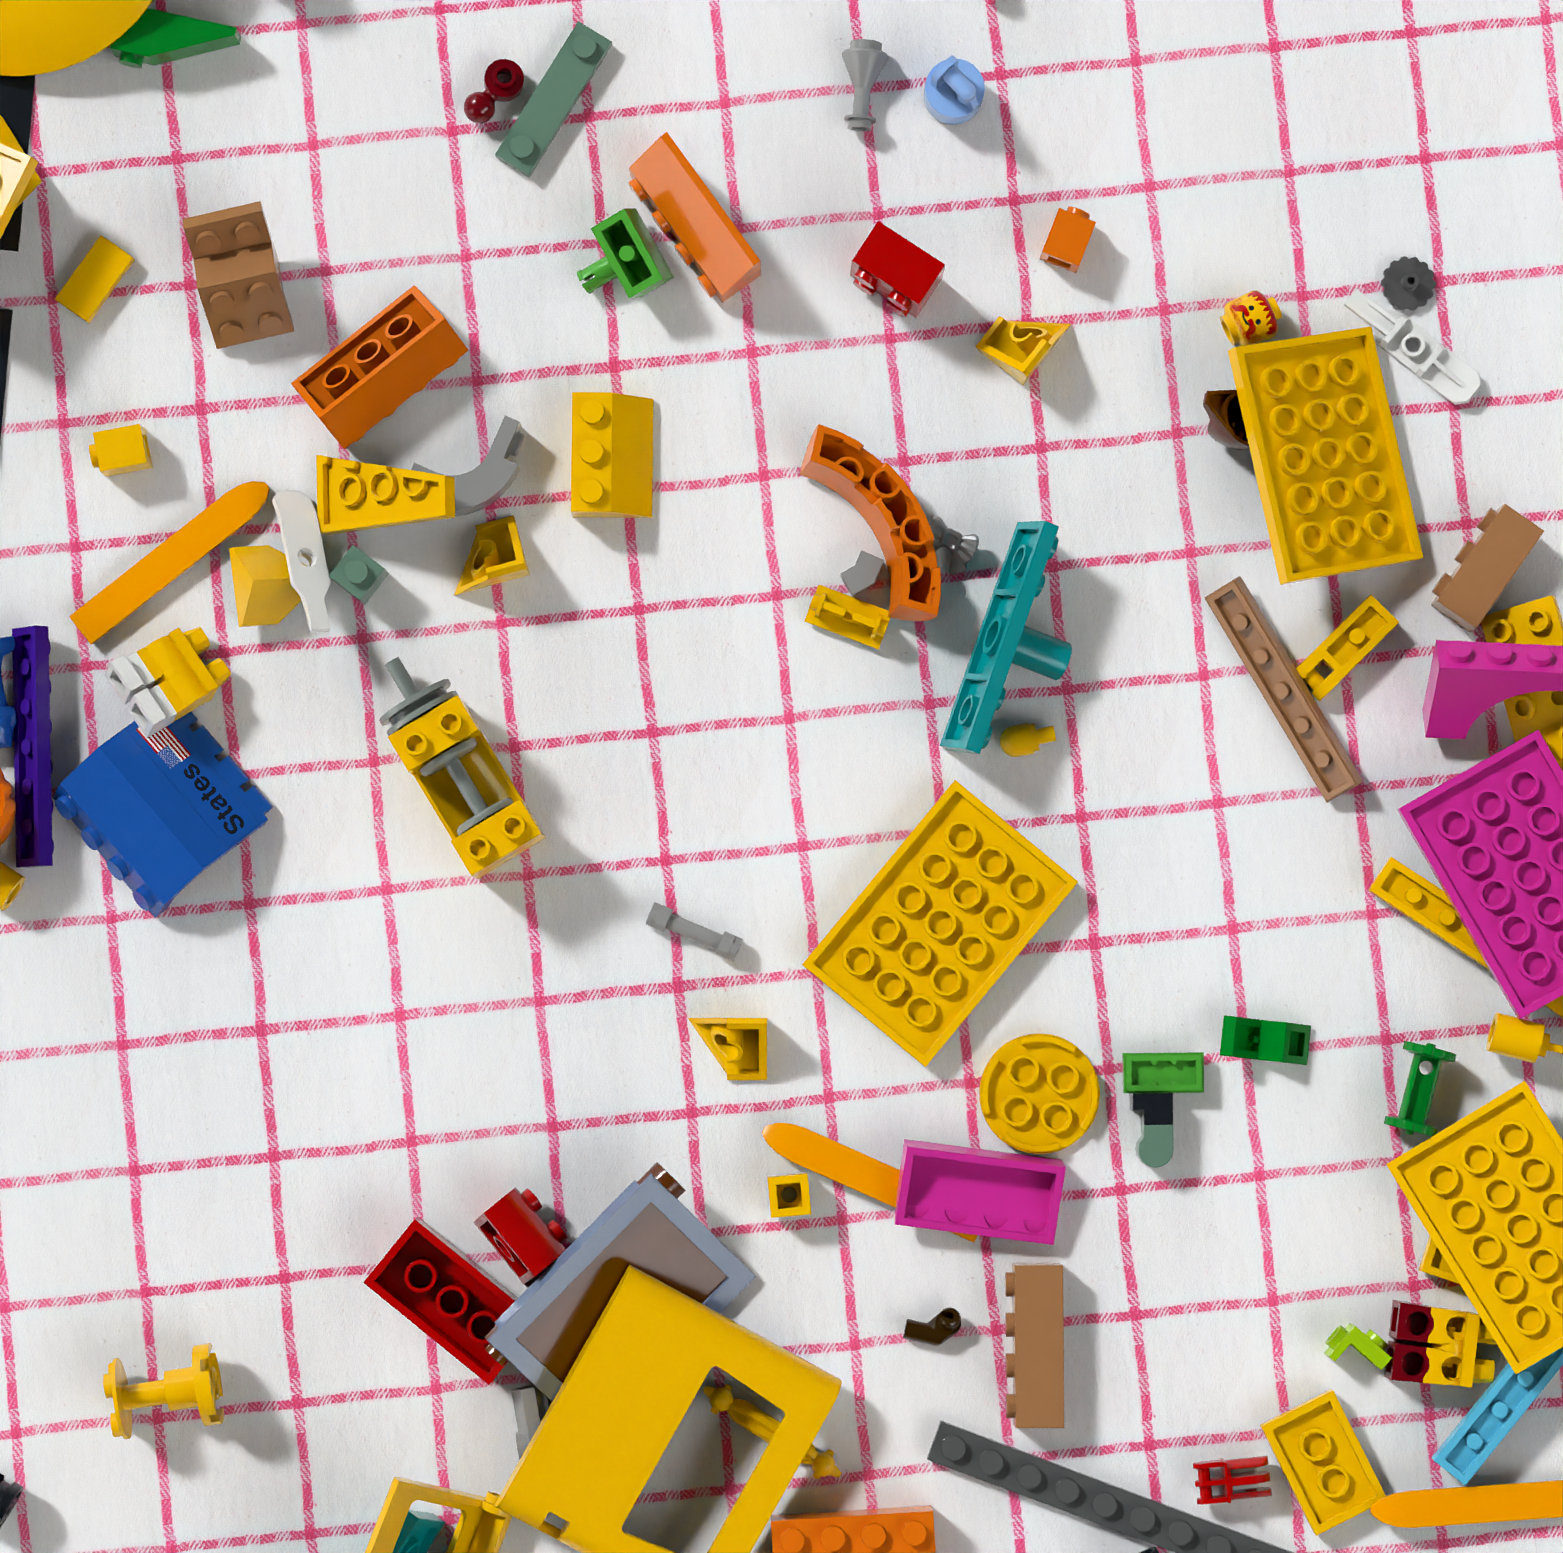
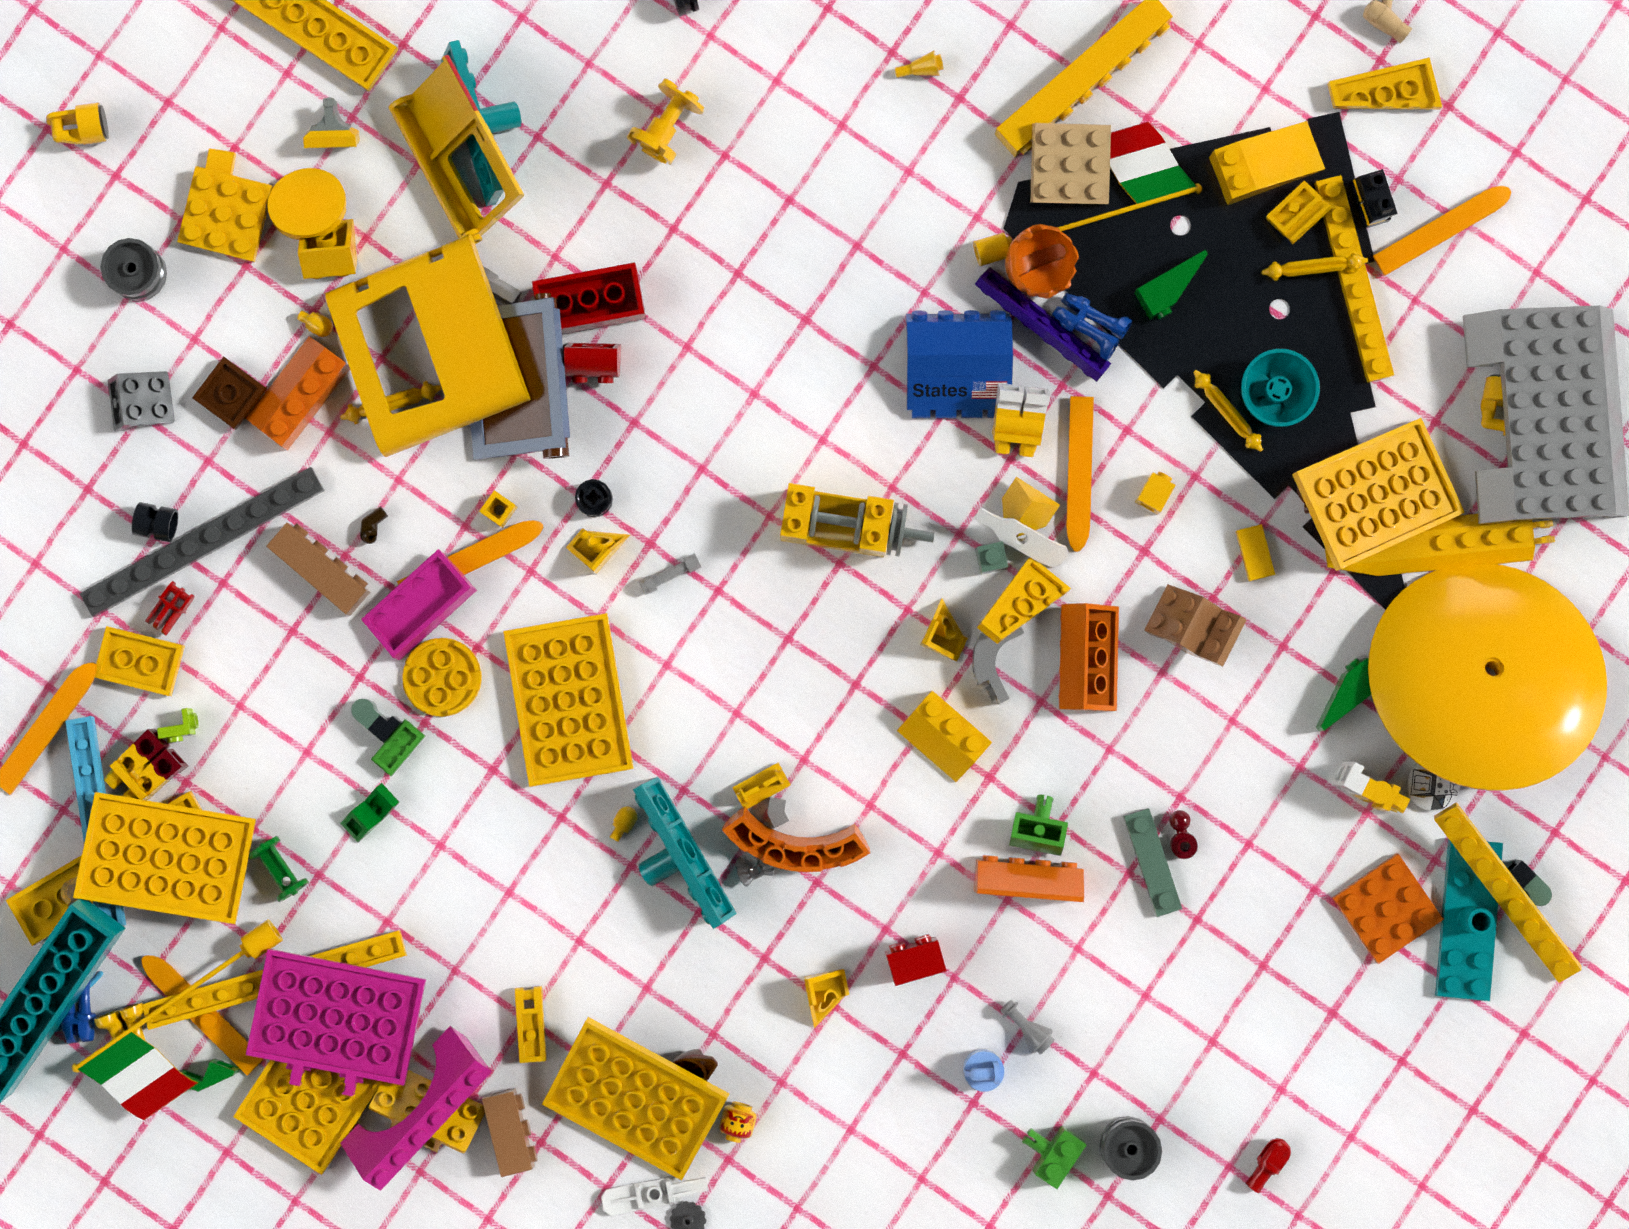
camera: 130 degrees right, 0 degrees up
orange brick [1040,207,1096,273] -> none
medium nougat tile [1204,576,1363,803] -> none
none -> black wheel [575,479,613,518]

